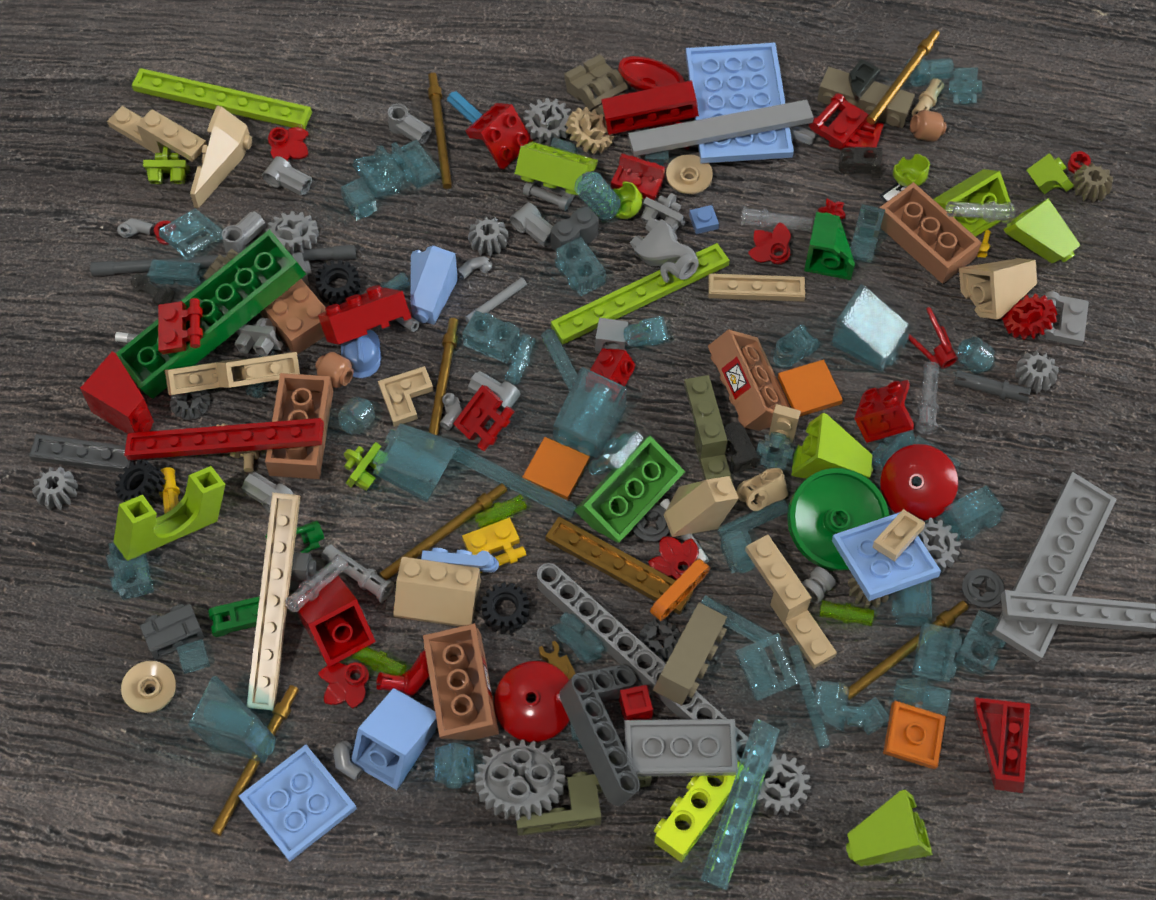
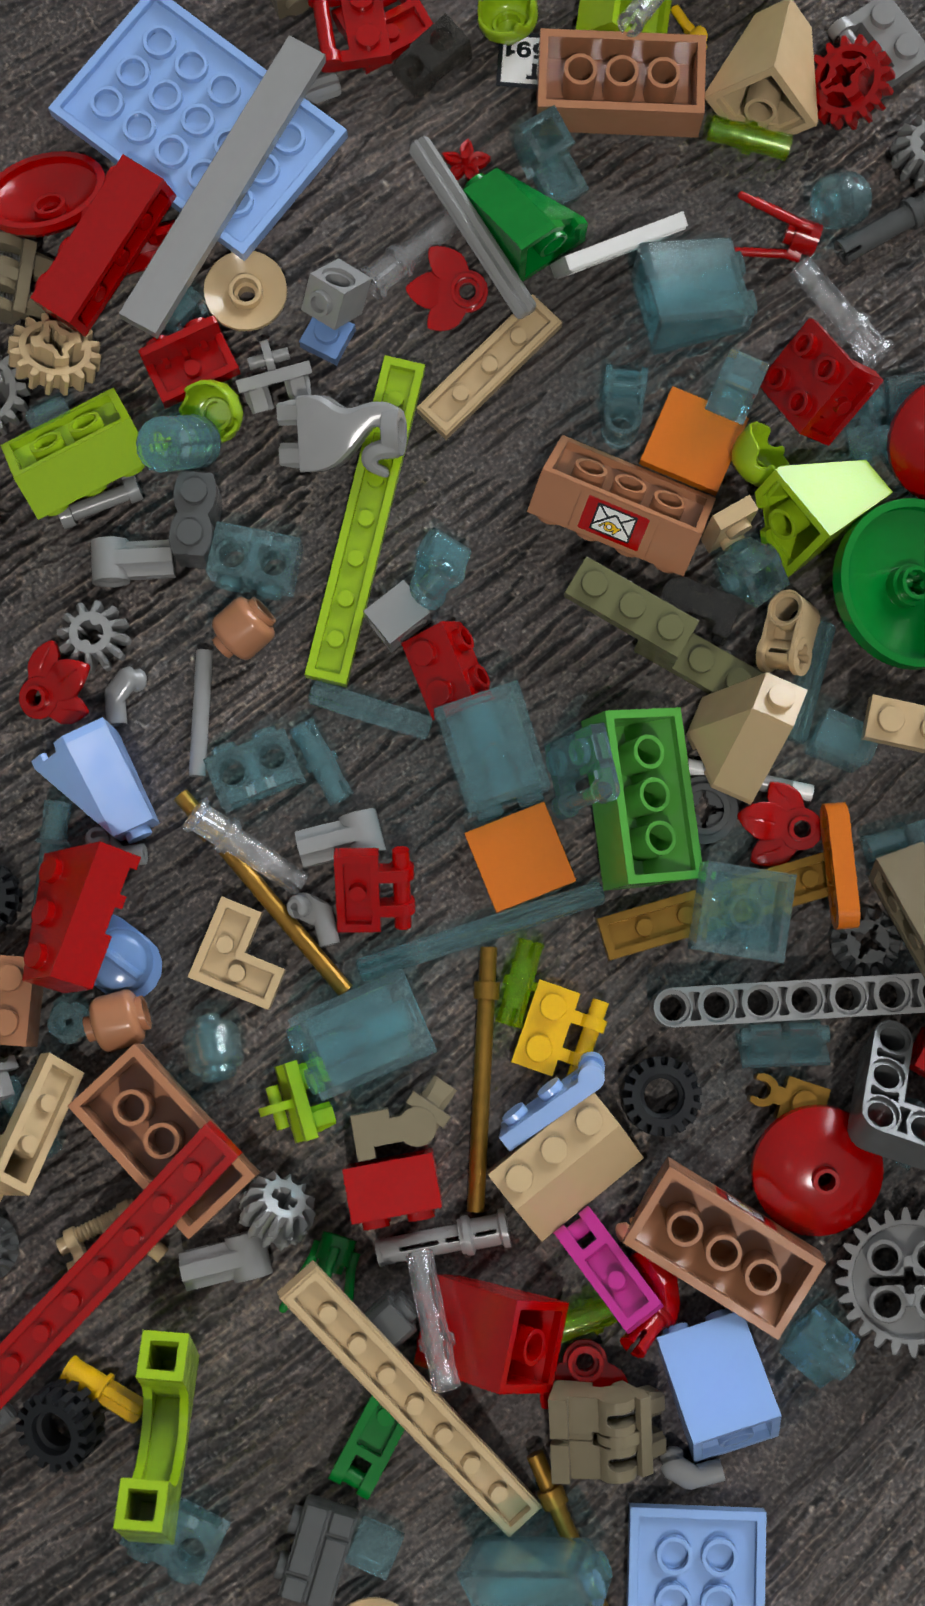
camera: 50 degrees left, 20 degrees up
none -> red plate [19,640,90,725]
none -> clear light blue plate [47,1001,88,1044]
none -> clear pin [182,797,309,896]
none -> nougat head [212,597,276,660]
none -> light grey gear [238,1170,316,1251]
none -> light grey brick [301,258,372,330]
none -> red brick [342,1148,442,1231]
none -> dark tan hips [350,1075,457,1162]
none -> light grey axle [409,136,536,319]
none -> dark tan hips [548,1380,667,1485]
none -> white tile [550,211,688,280]
none -> dark pink plate [553,1206,664,1334]
none -> clear light blue brick [687,861,797,964]
none -> clear light blue brick [705,348,770,425]
none -> clear neon green pin [706,114,793,161]
none -> lime hair [731,421,790,487]

